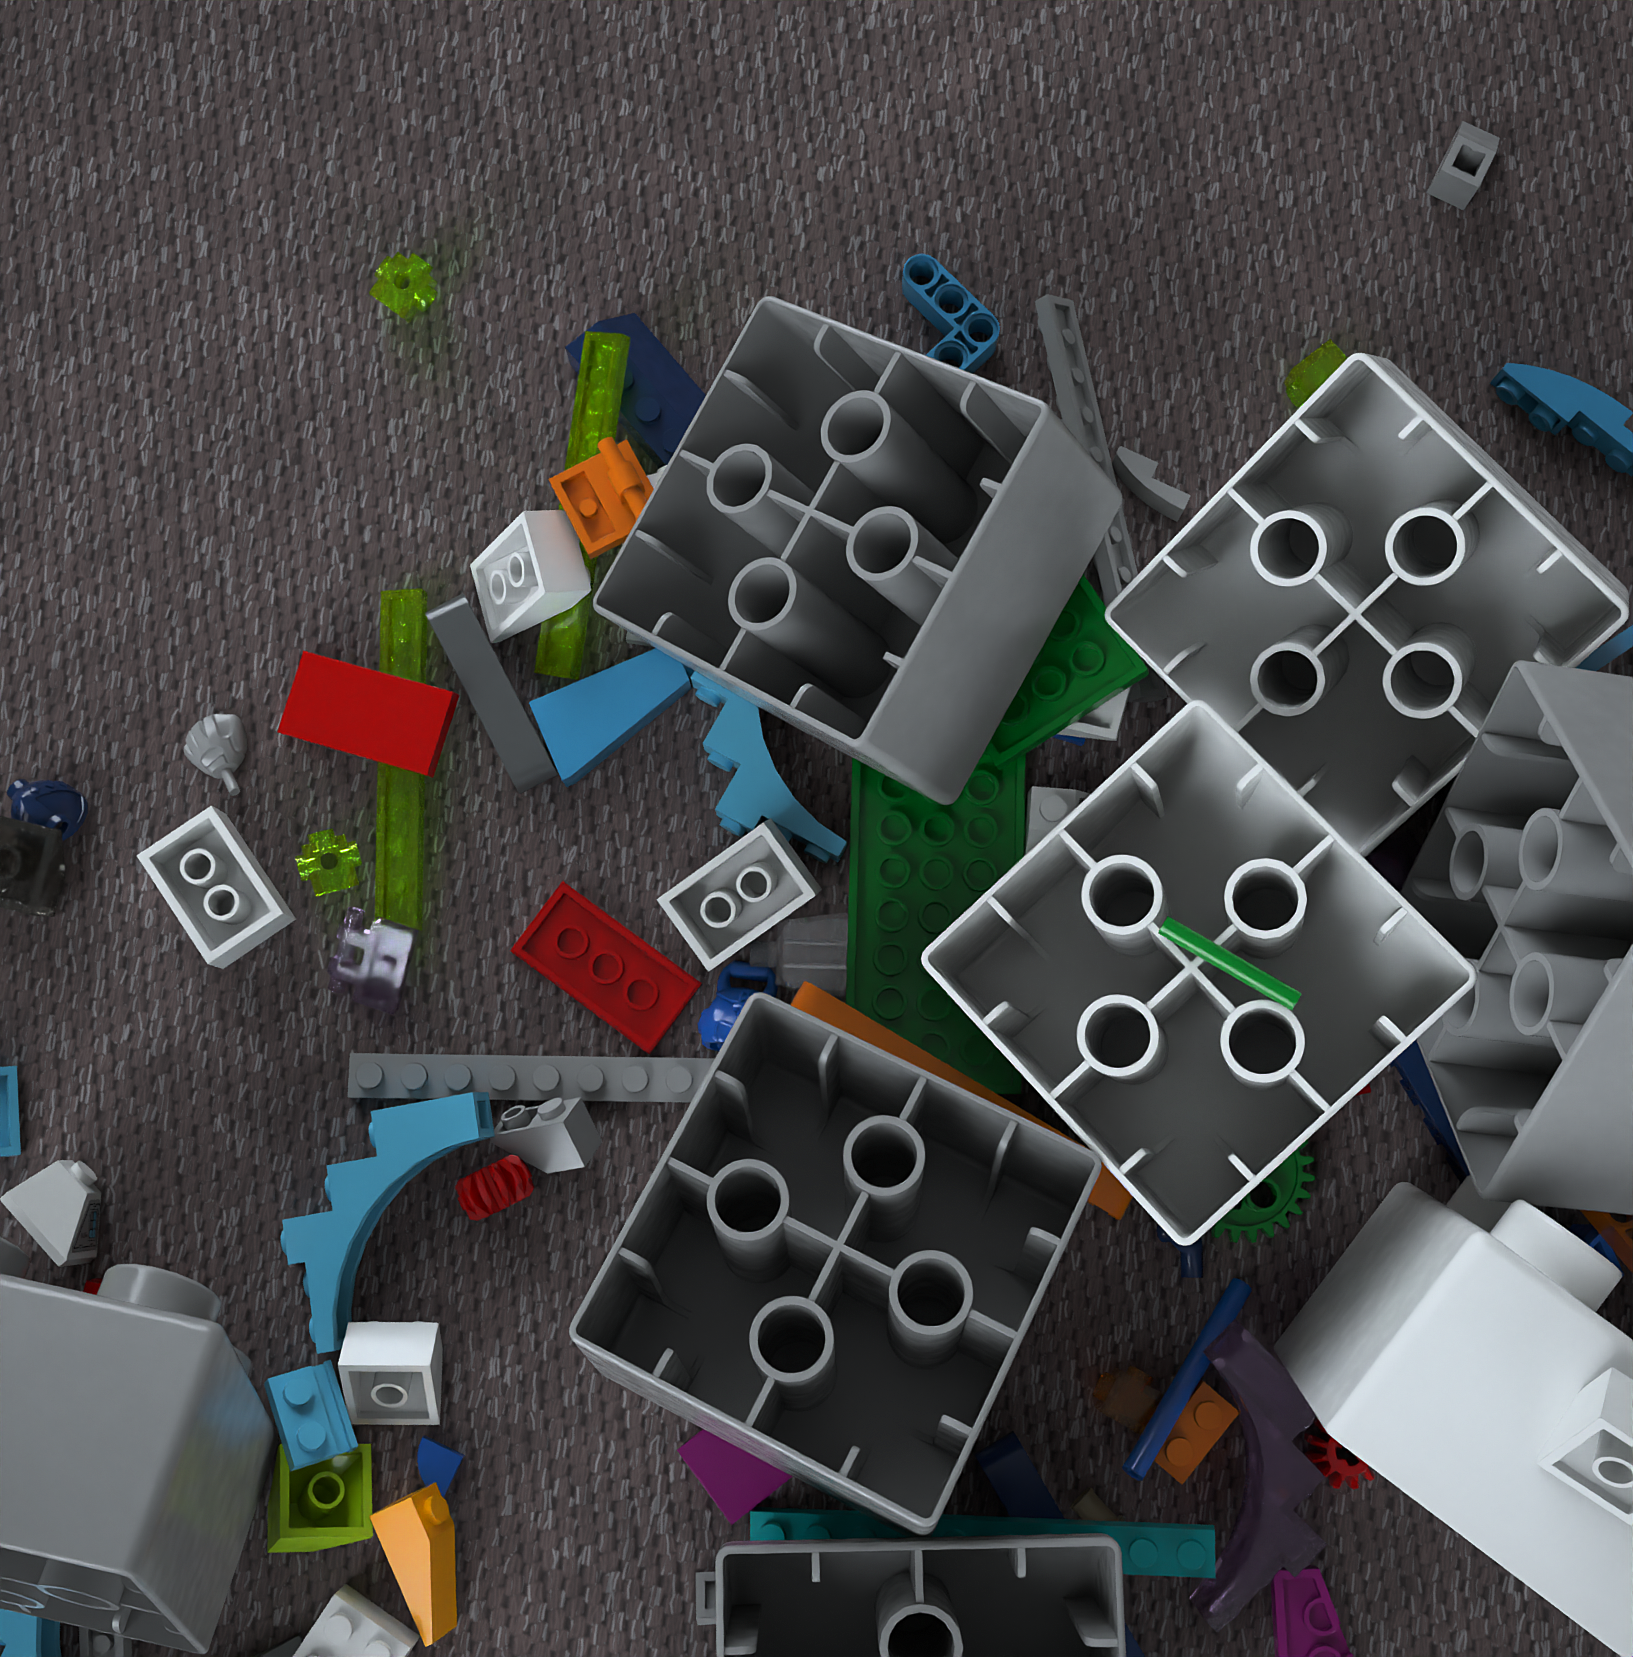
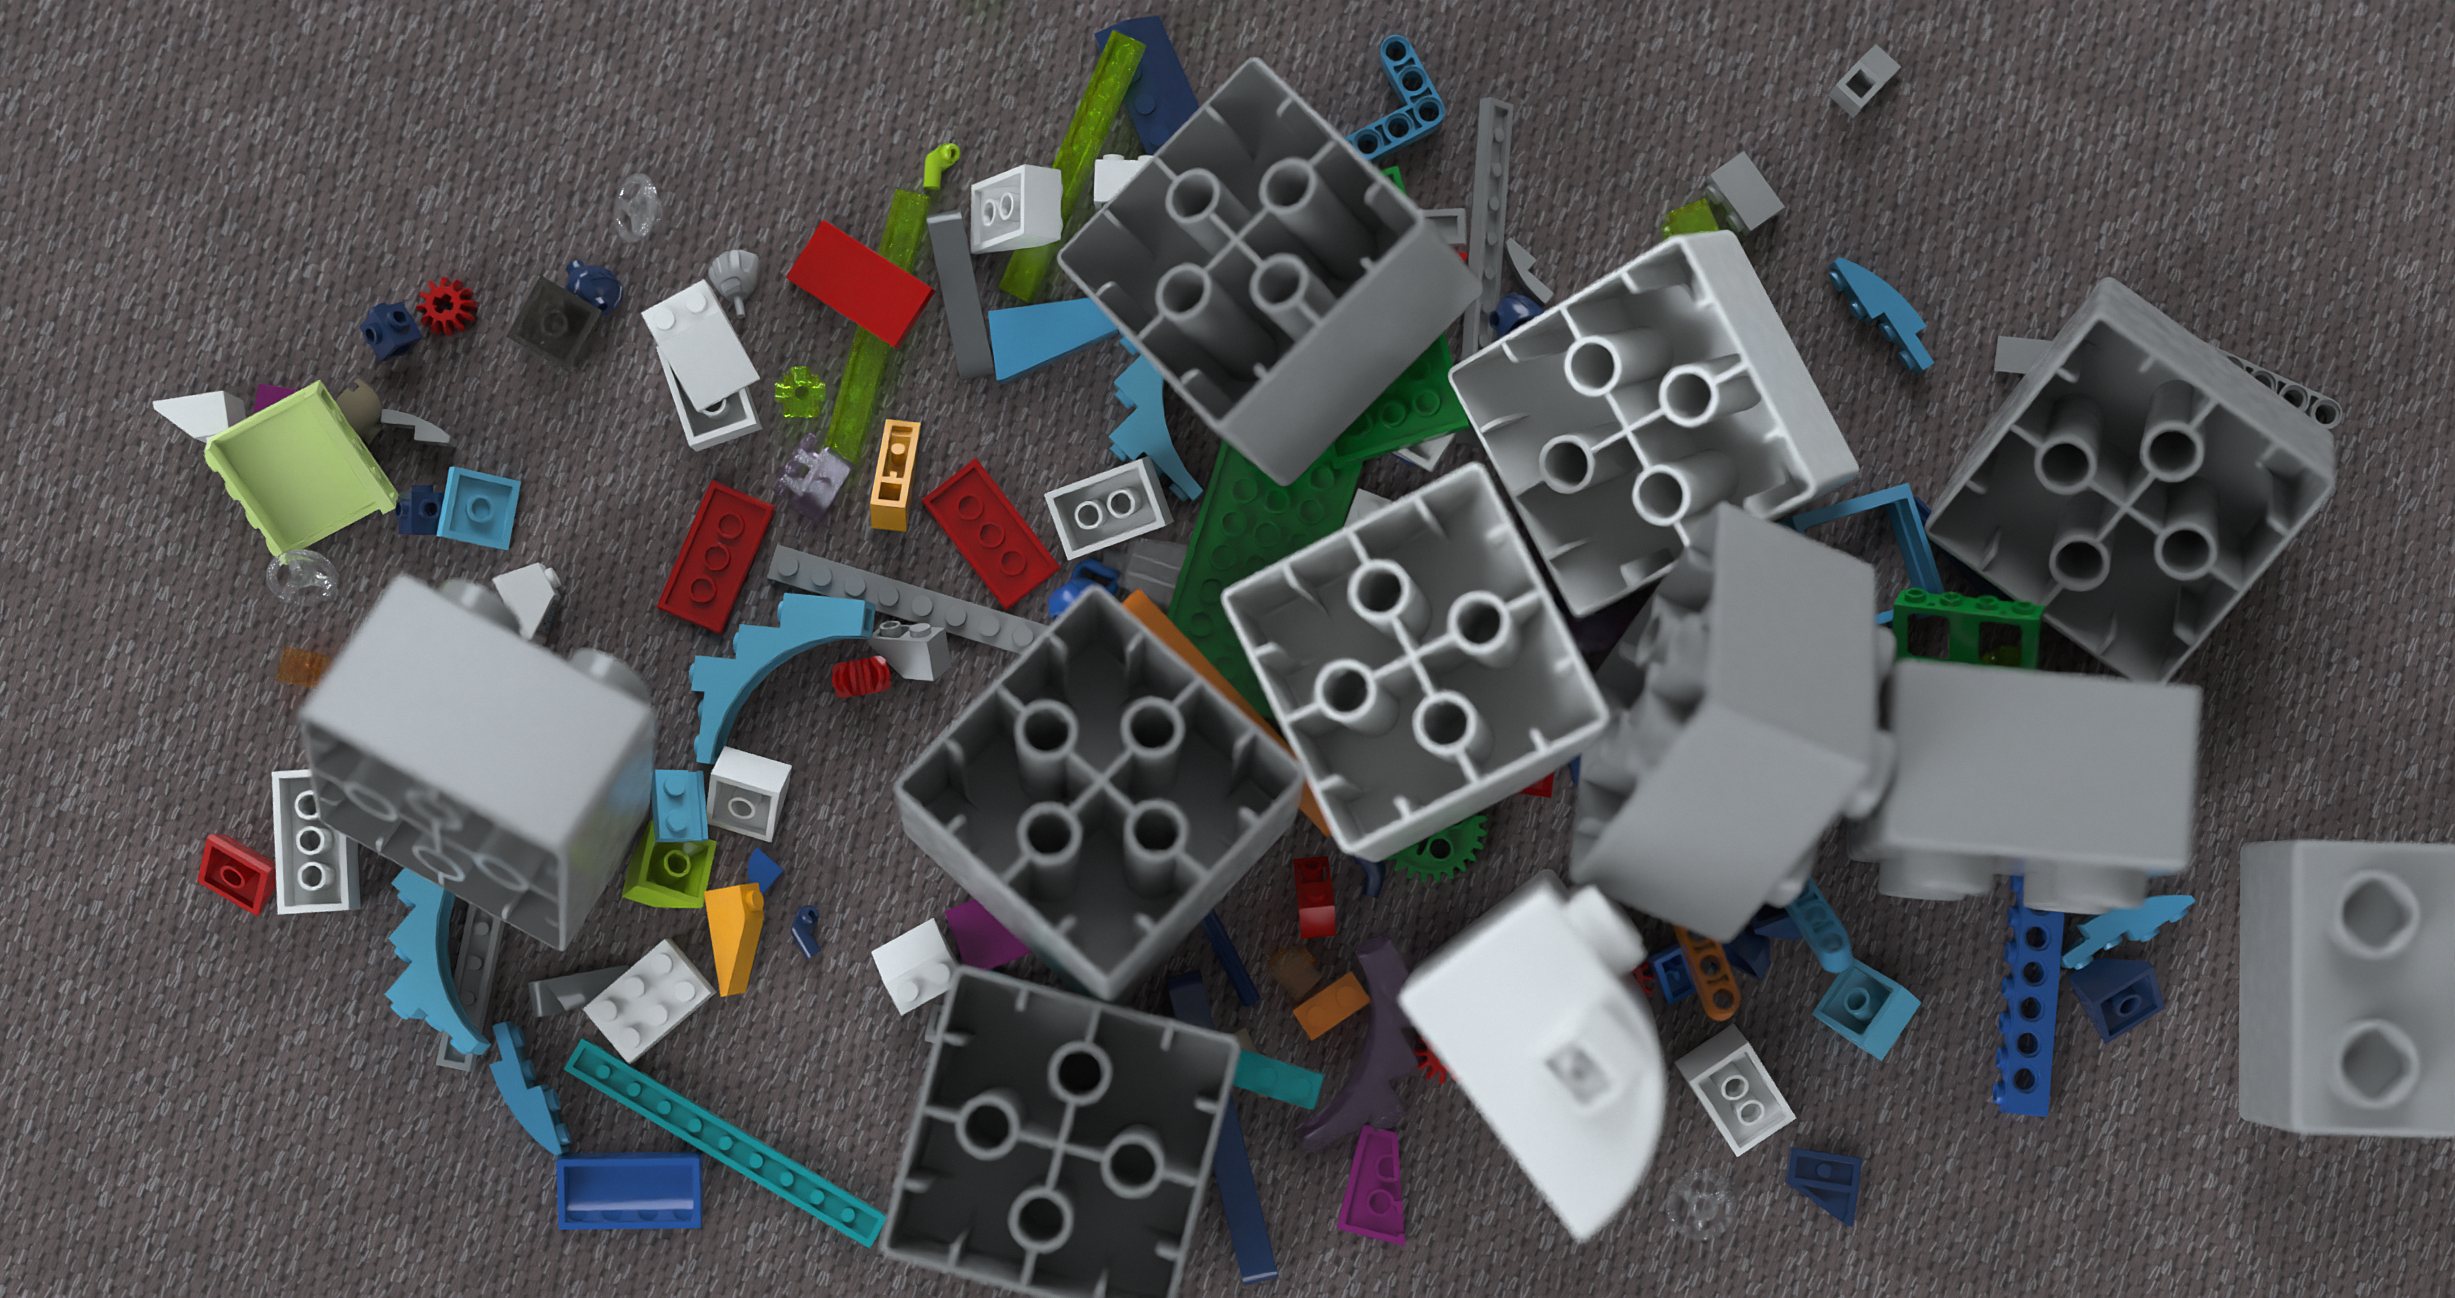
camera: 15 degrees right, 5 degrees up
orange plate [548,437,654,560] -> none
blue piece [1122,1278,1252,1481] -> none
green bar [1158,916,1302,1011] -> none
none -> clear piece [613,173,662,243]
none -> white slope [641,279,760,412]
none -> red tile [656,479,777,635]
none -> dark blue arm [791,905,821,959]
none -> light orange slope [870,419,921,532]
none -> white slope [871,918,960,1015]
none -> lime arm [923,143,961,190]
none -> dark blue axle [1200,908,1260,1007]
none -> red slope [1293,856,1336,939]
none -> dark blue helmet [1489,293,1546,340]
none -> light grey brick [1705,151,1785,237]

